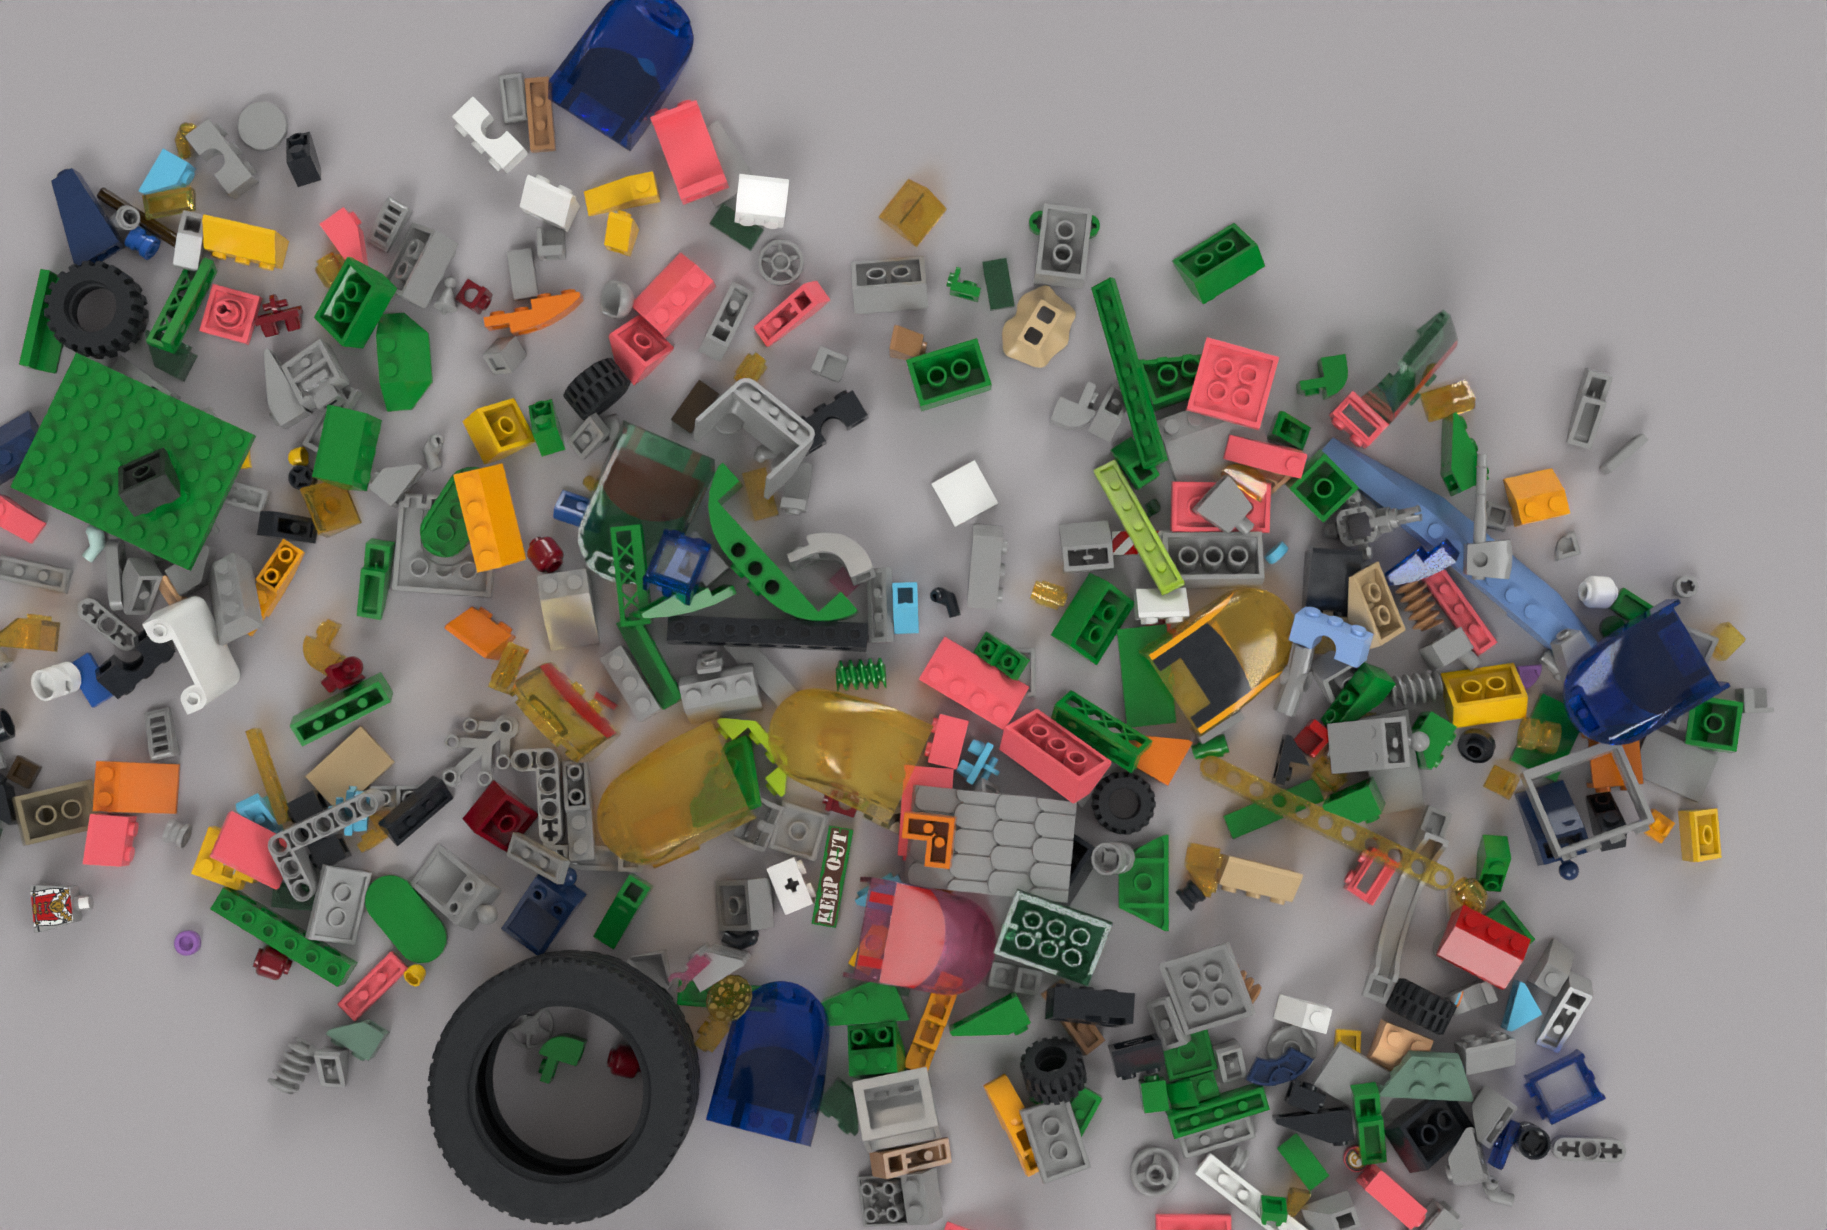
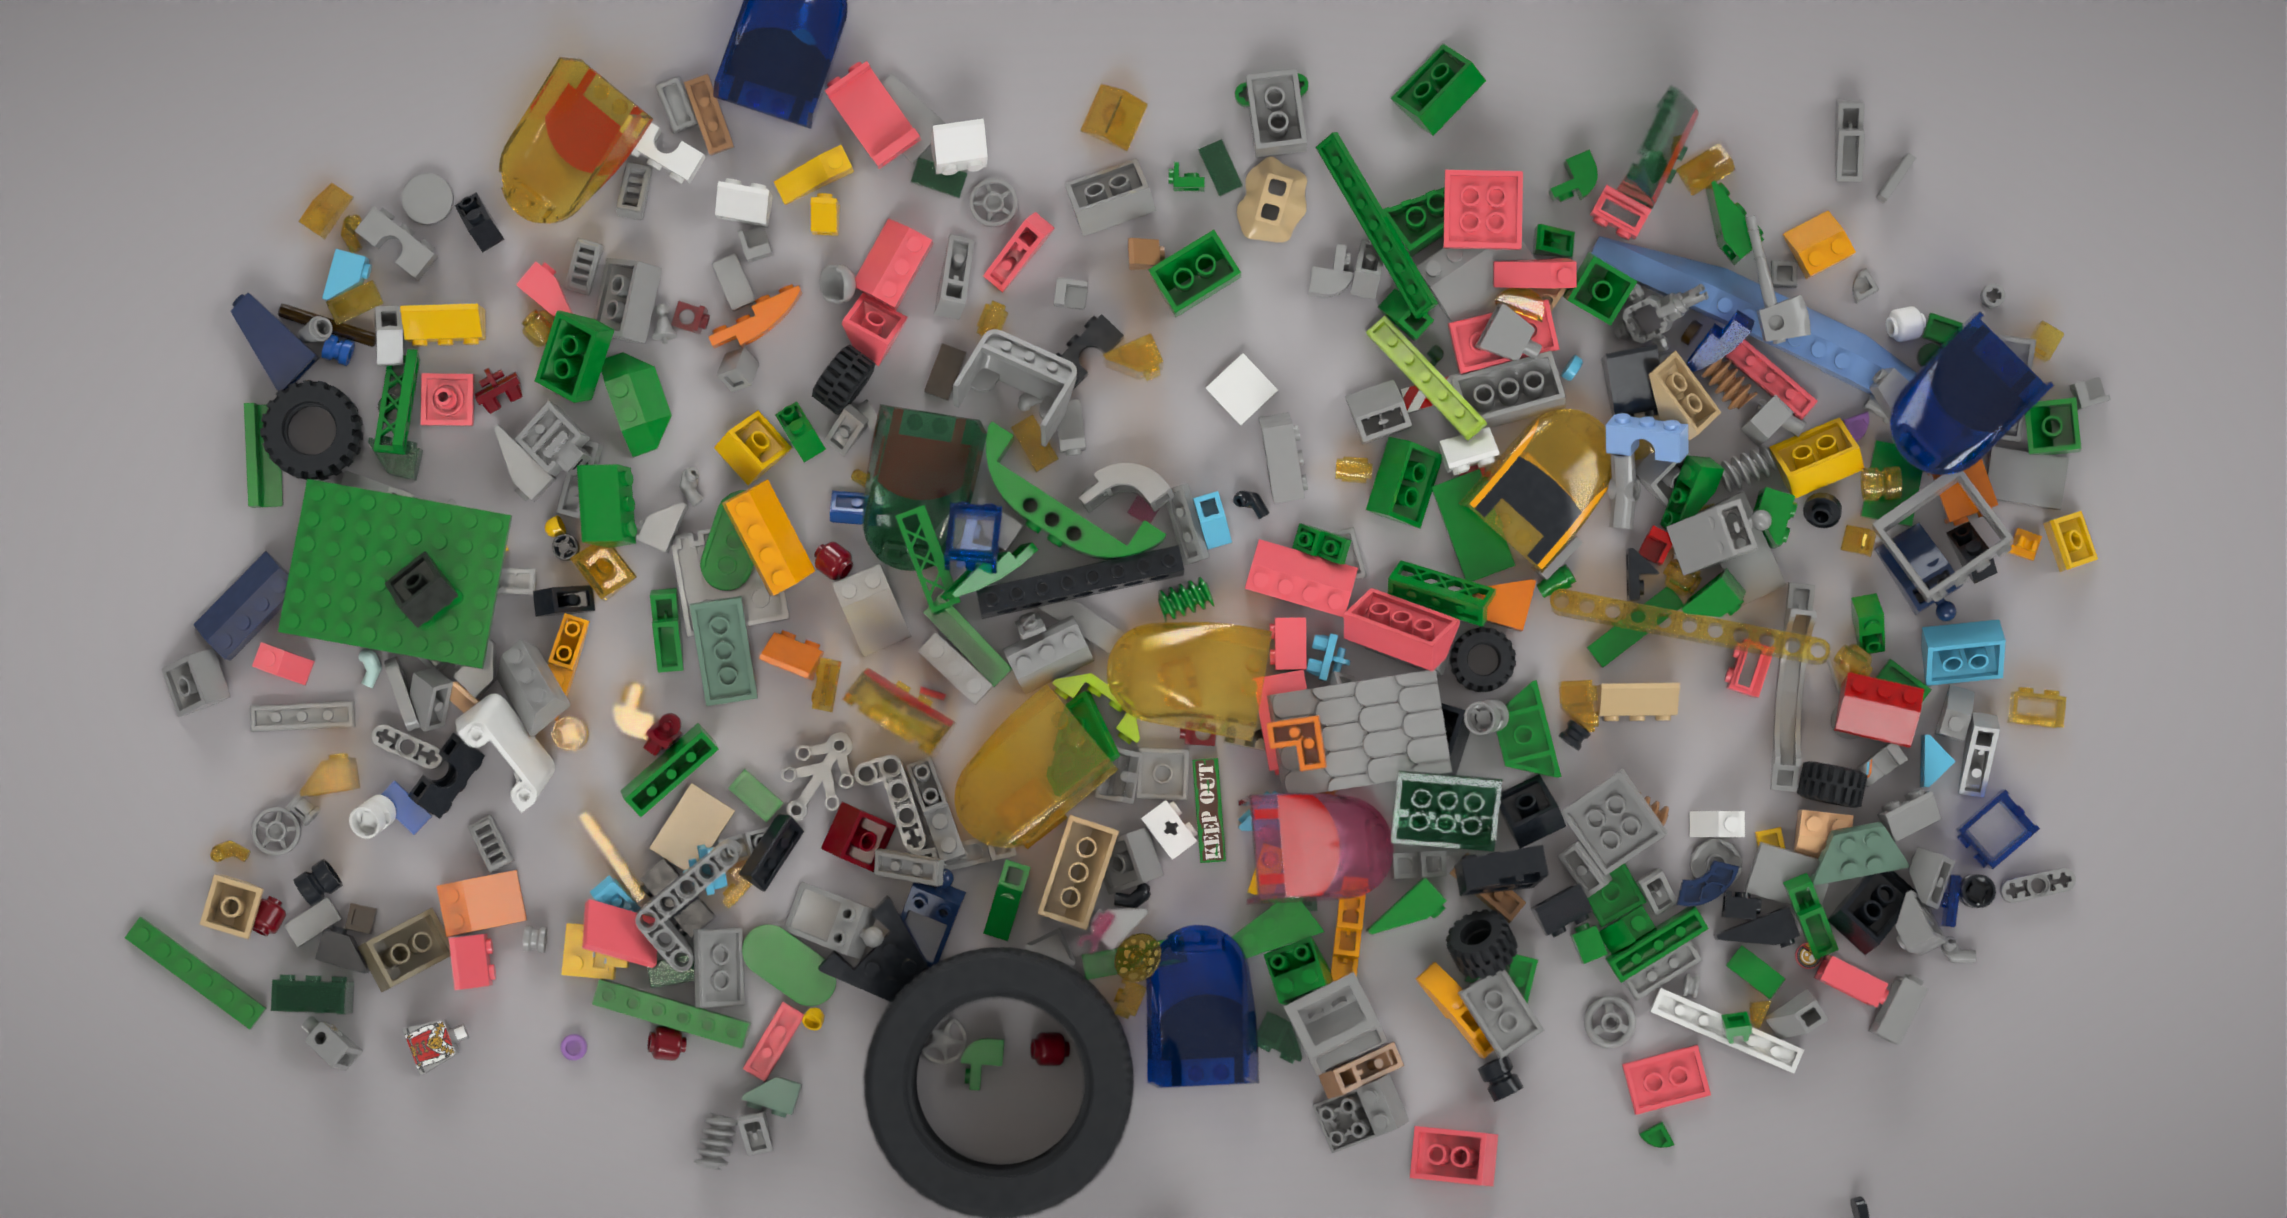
camera: 20 degrees left, 0 degrees up
none -> clear yellow slope [298,183,354,240]
none -> clear yellow windscreen [499,57,653,224]
none -> clear yellow wheel [552,717,589,751]
none -> light grey slope [616,162,652,220]
none -> sand green plate [690,596,758,706]
none -> green tile [728,769,784,822]
none -> black wing [818,895,928,1002]
none -> tan slope [1037,815,1119,930]
none -> clear yellow slope [1103,333,1164,381]
none -> black wheel [1477,1055,1523,1102]
none -> black slope [1493,774,1566,849]
none -> dark brown tile [1681,320,1703,346]
none -> medium azure slope [1921,619,2006,686]
none -> clear yellow window [2007,687,2067,728]

